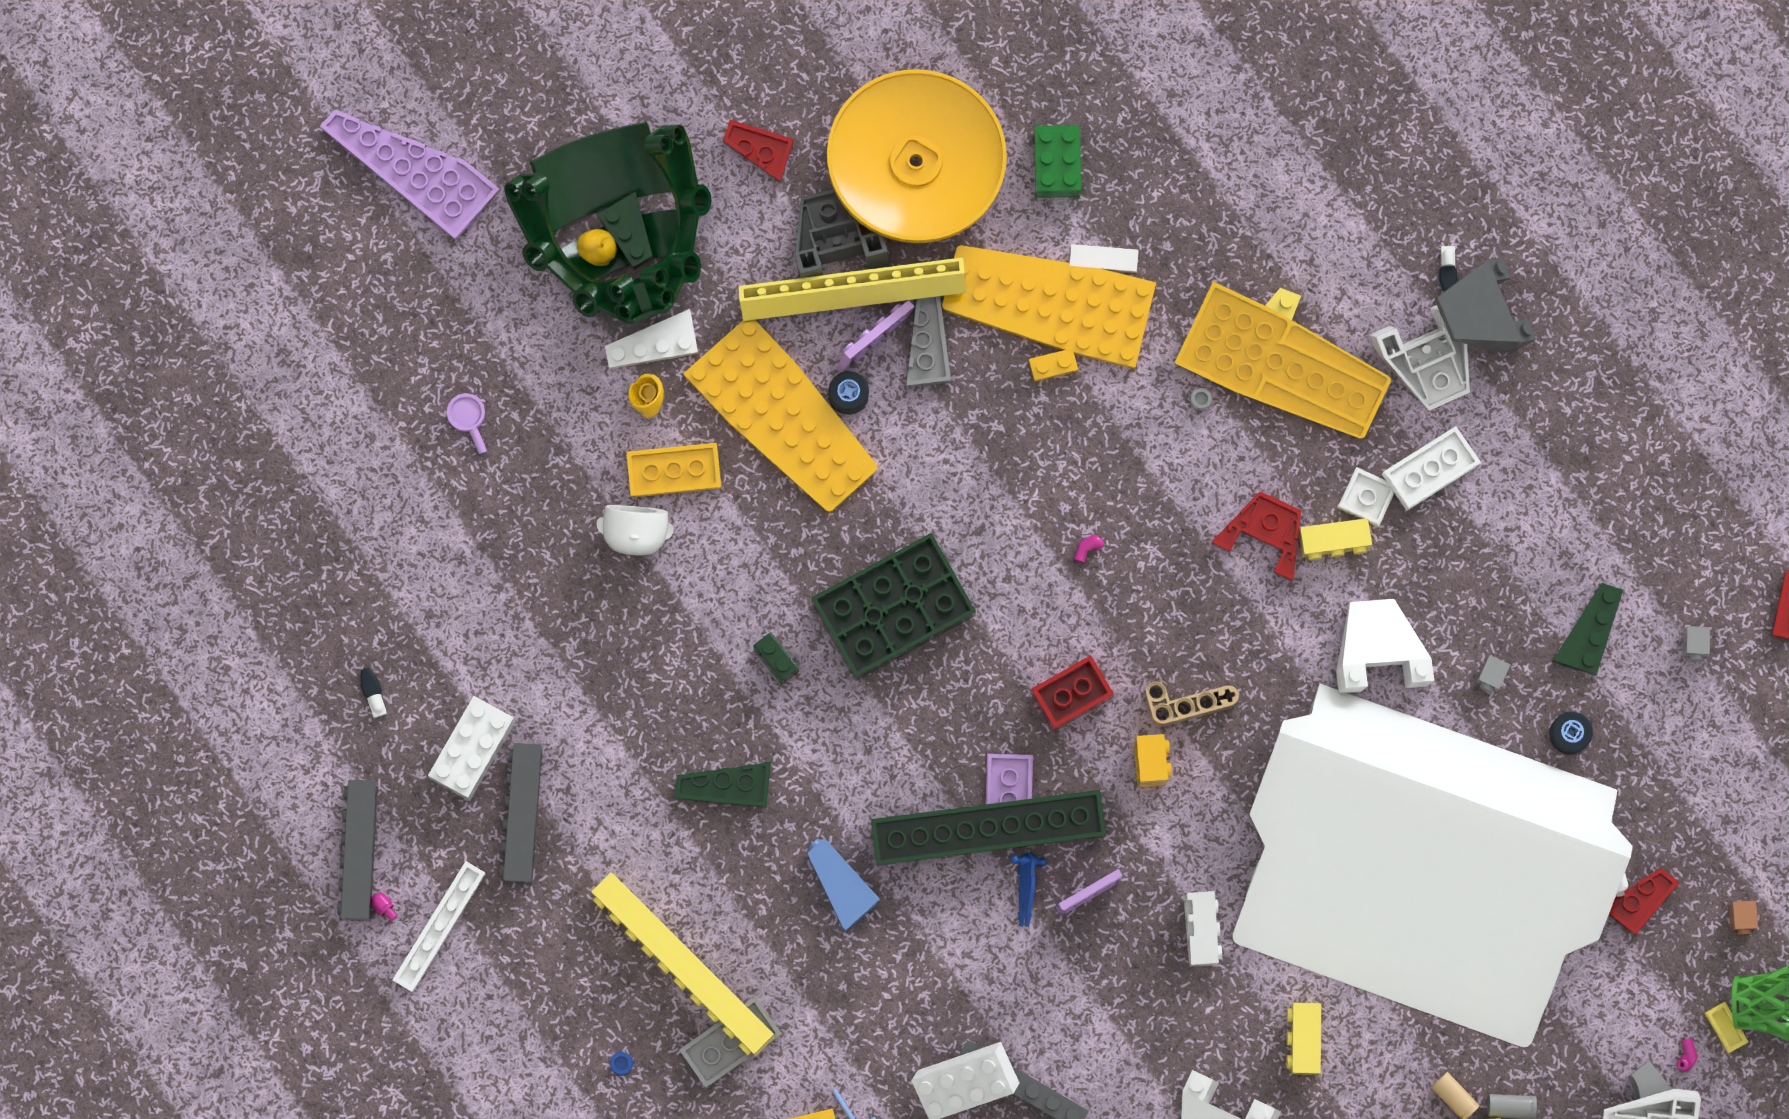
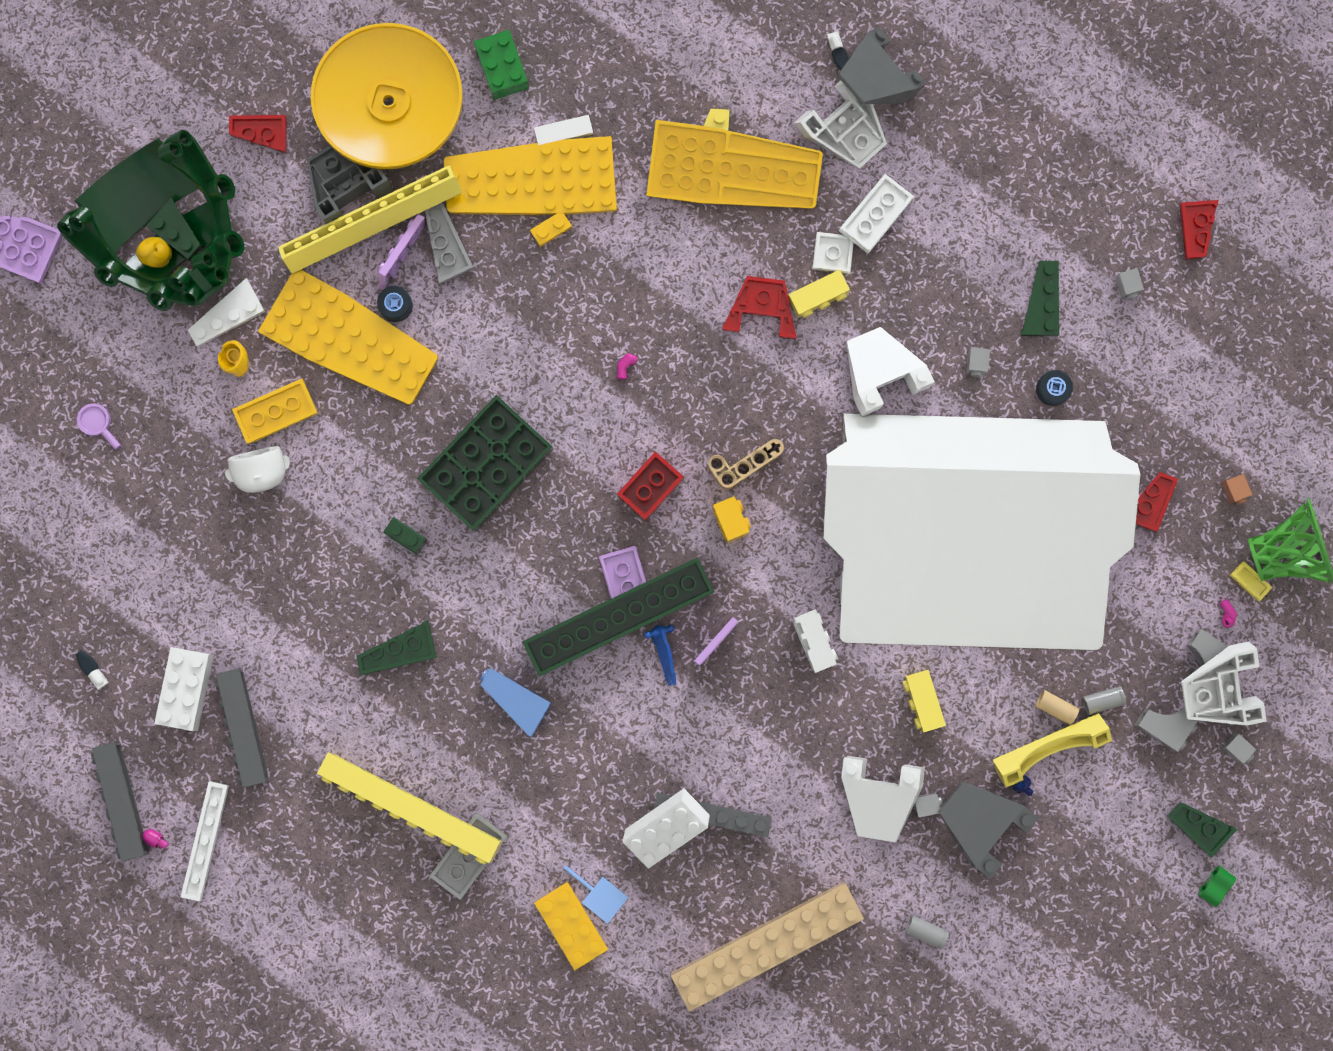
camera: 15 degrees left, 5 degrees up
blue tile [610,1052,633,1076] -> none
light grey tile [1189,388,1212,411] -> none

